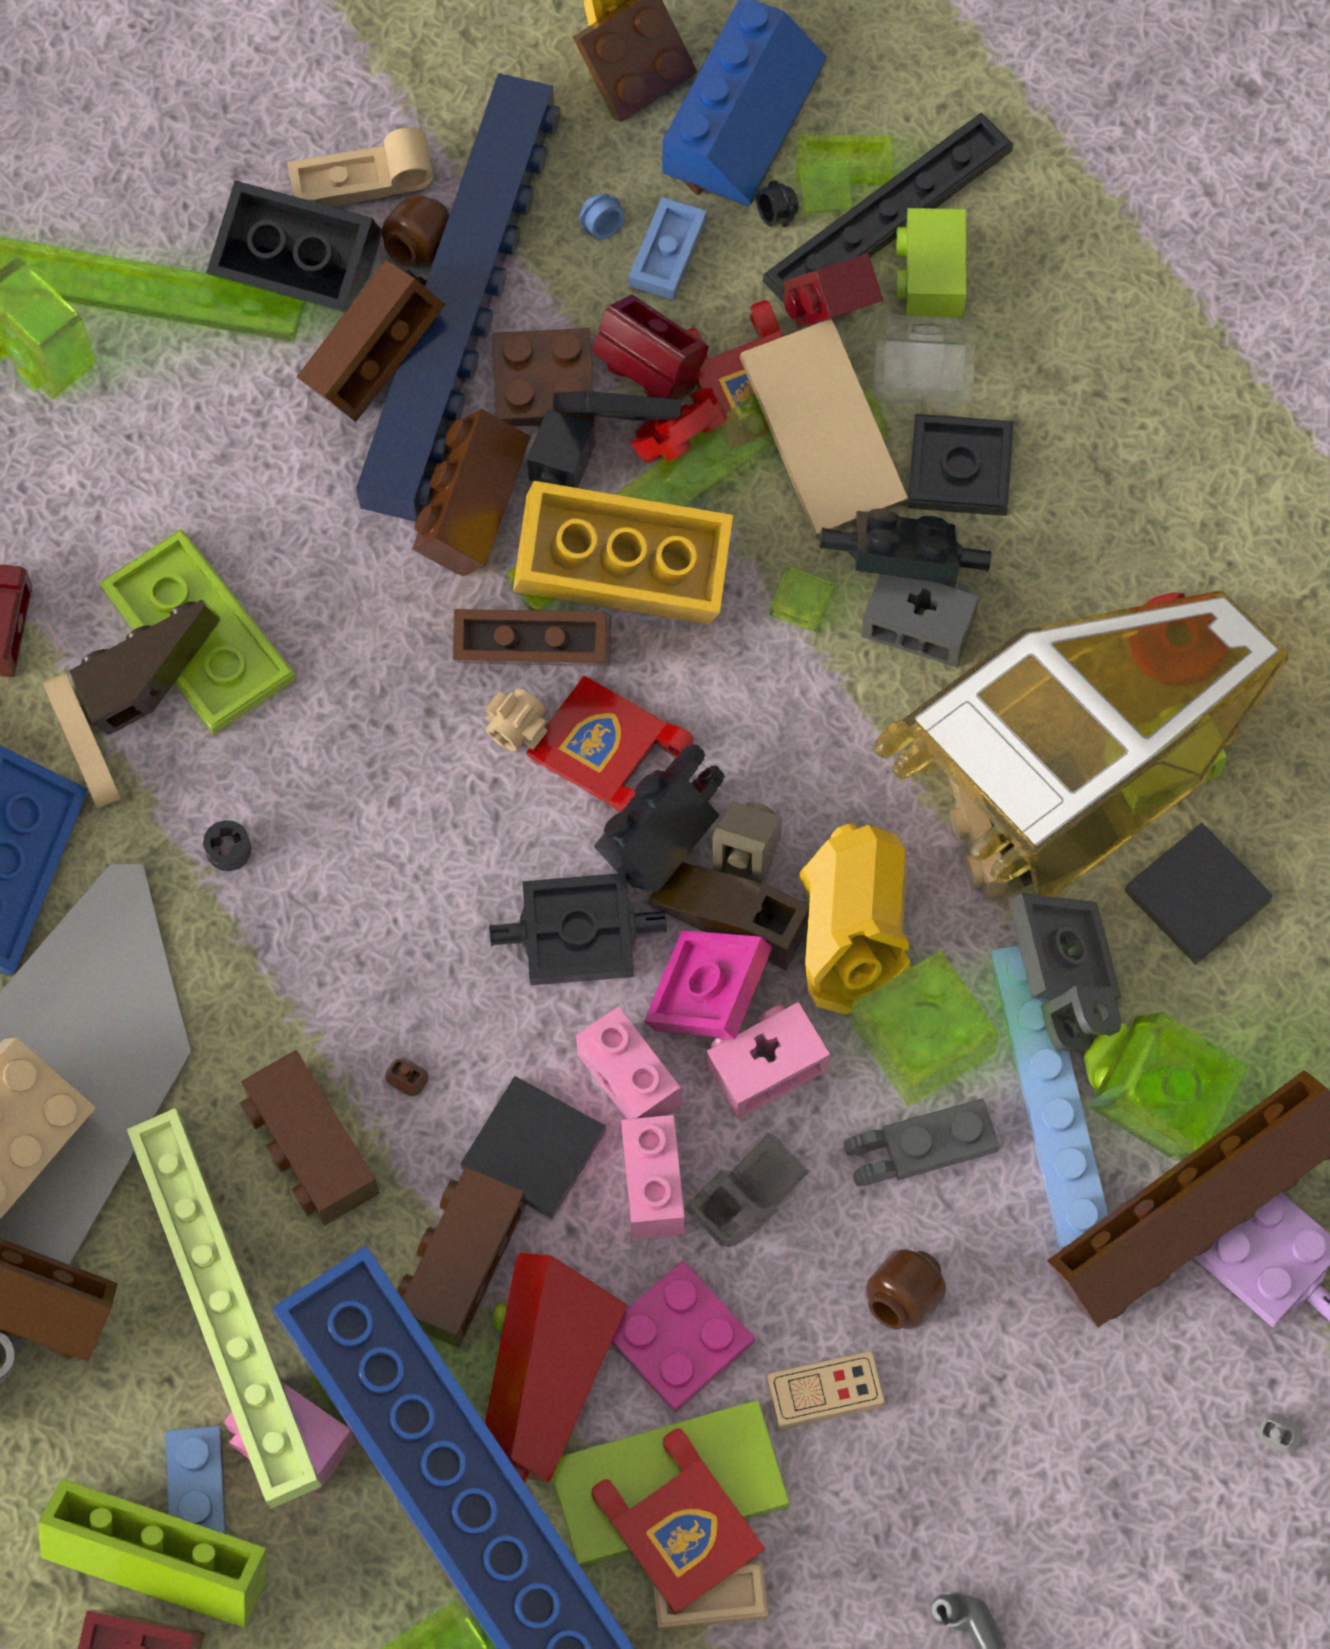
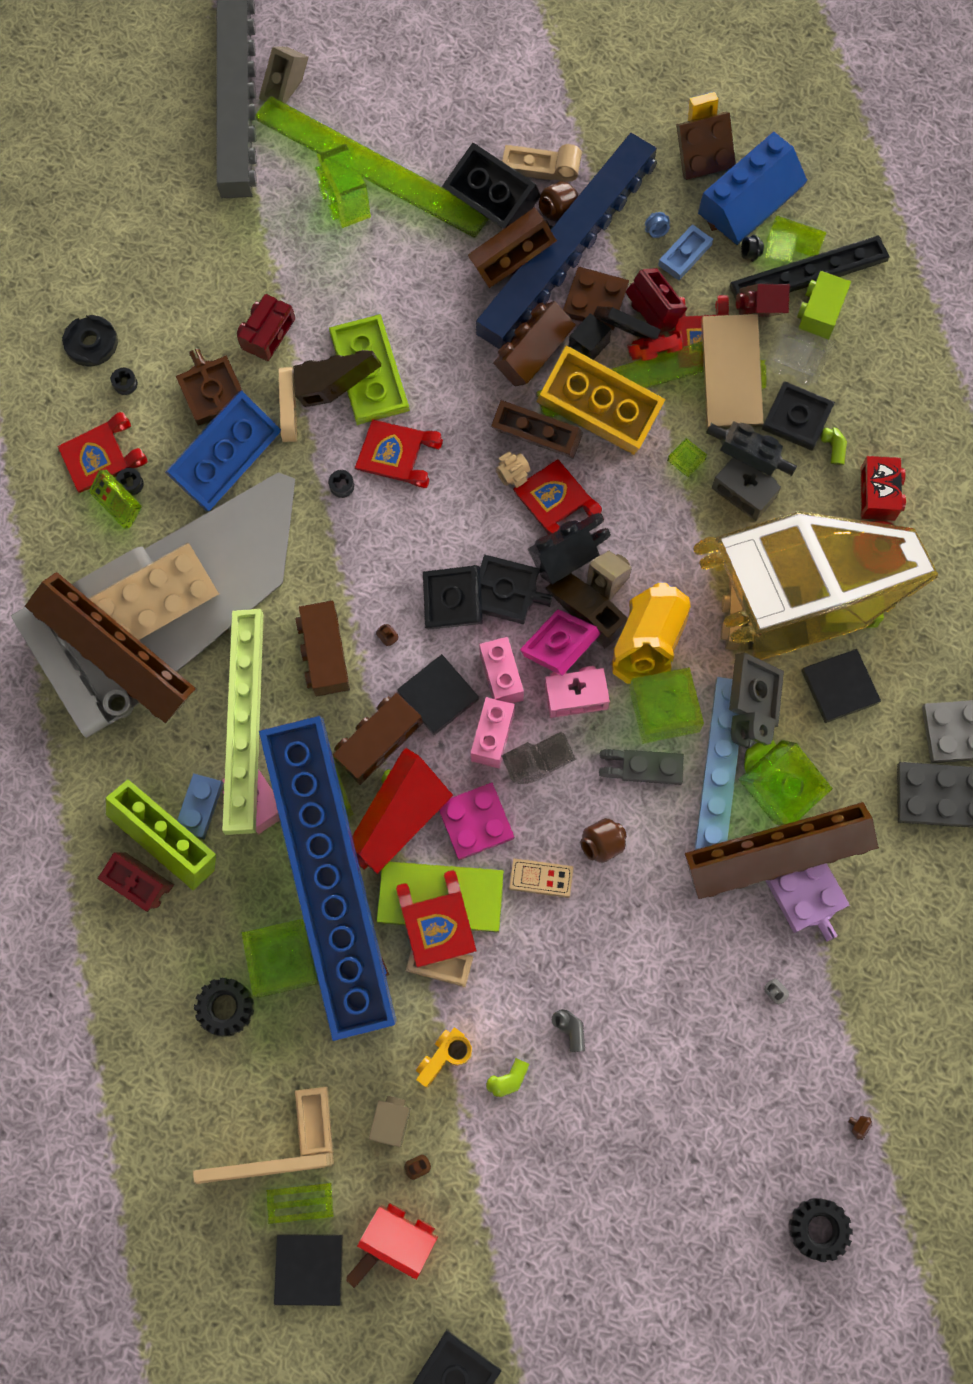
camera: 20 degrees right, 5 degrees up
none -> red flag [355,419,443,488]
none -> black tile [423,565,483,630]
none -> lime arm [821,427,847,465]
none -> red brick [861,456,906,521]

